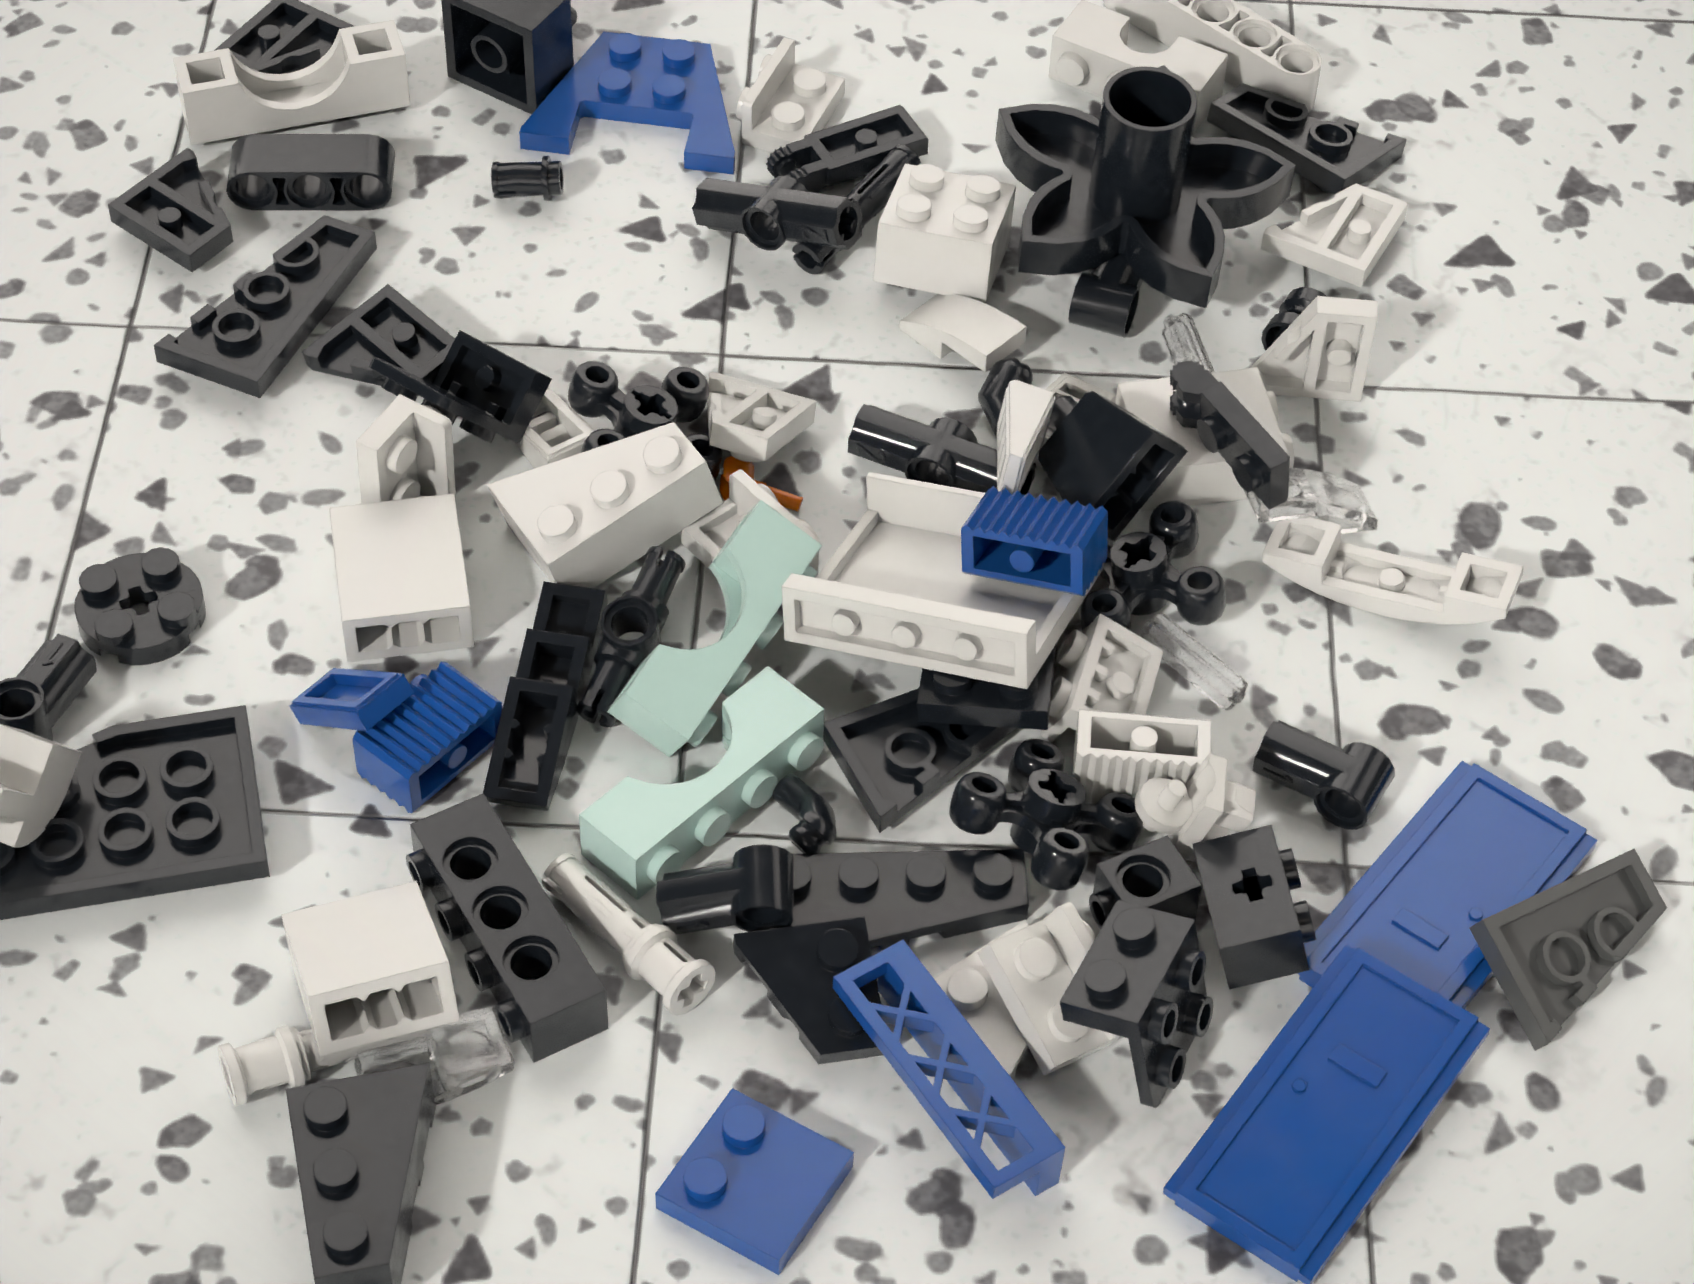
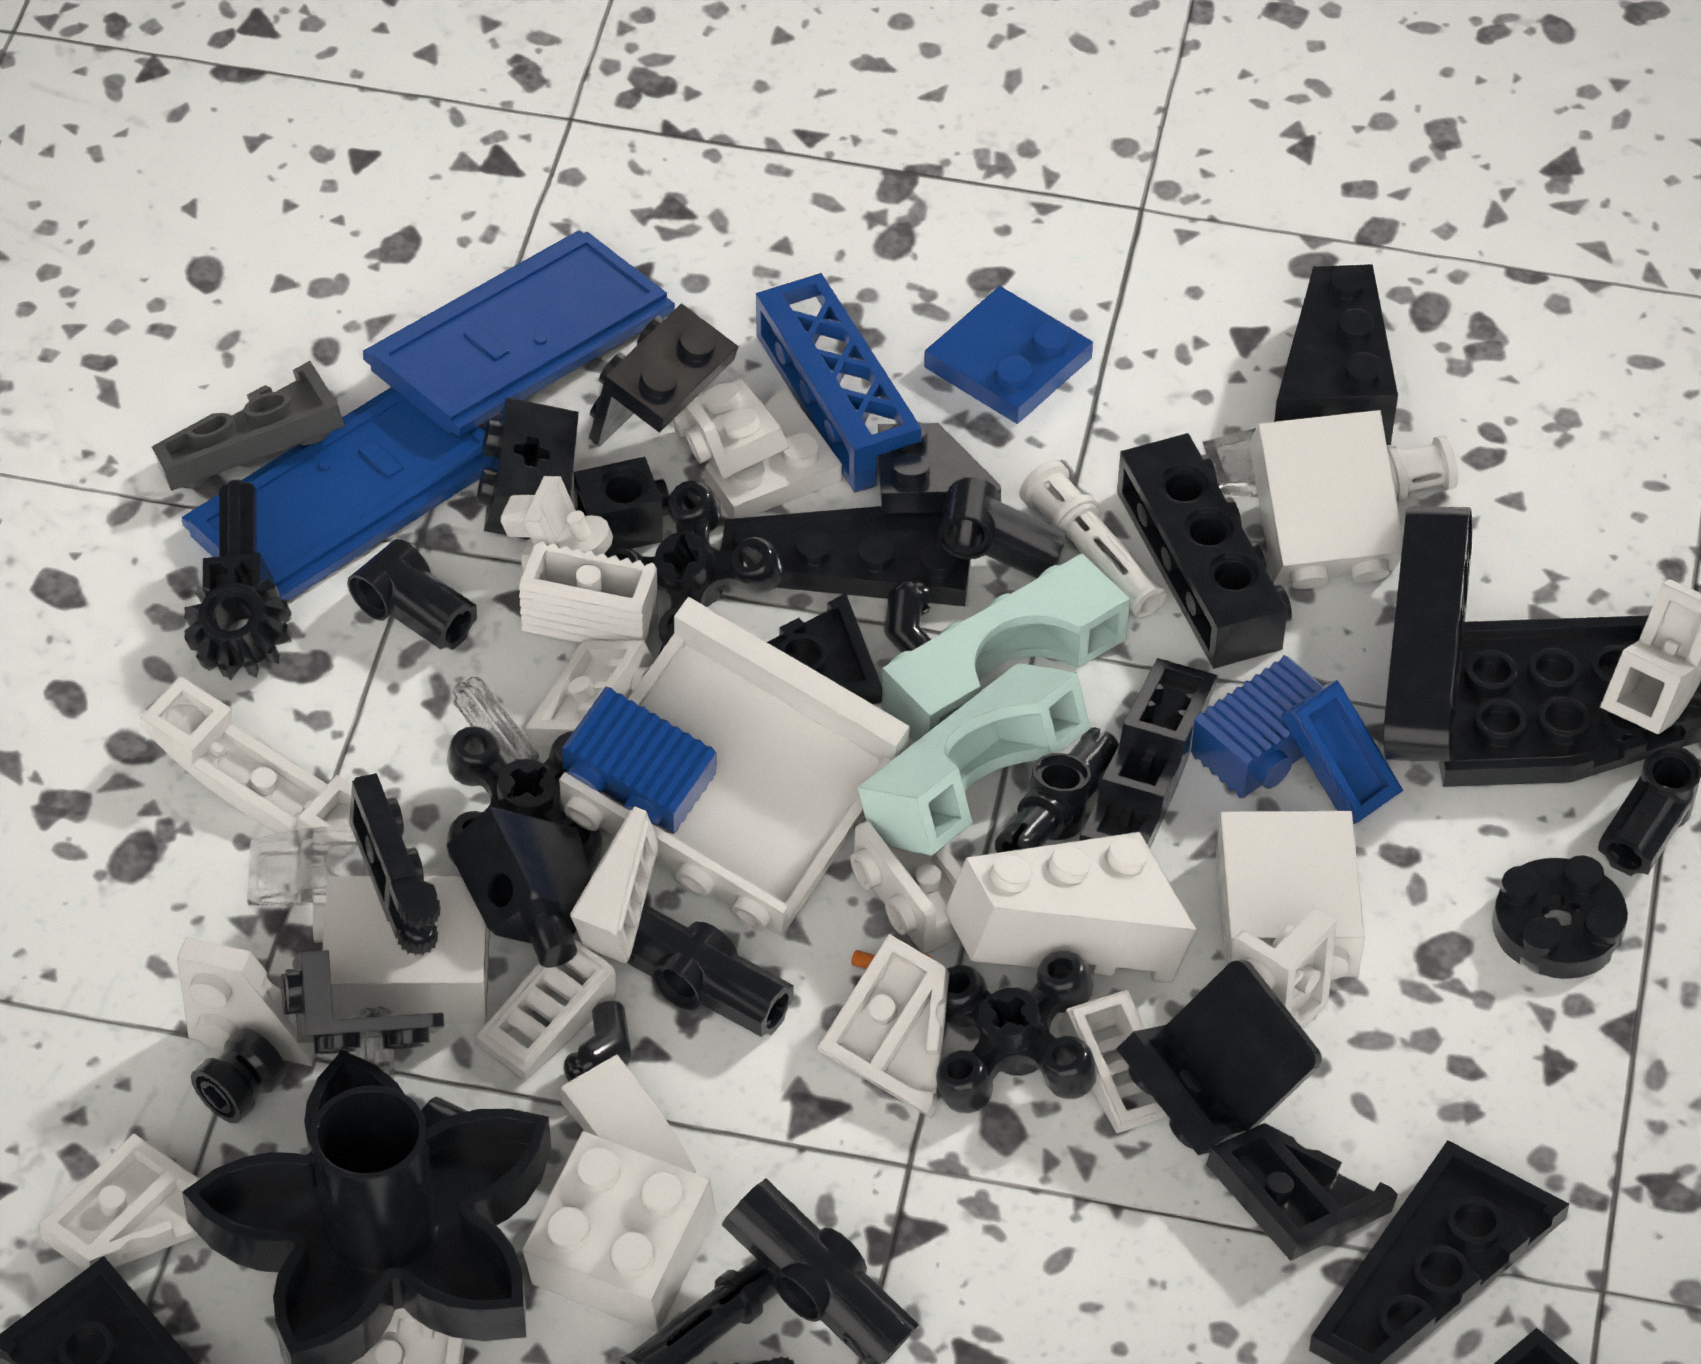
camera: 170 degrees left, 0 degrees up
none -> black gear [184,479,292,680]
none -> black bracket [281,950,445,1054]
none -> black beam [1384,506,1472,762]

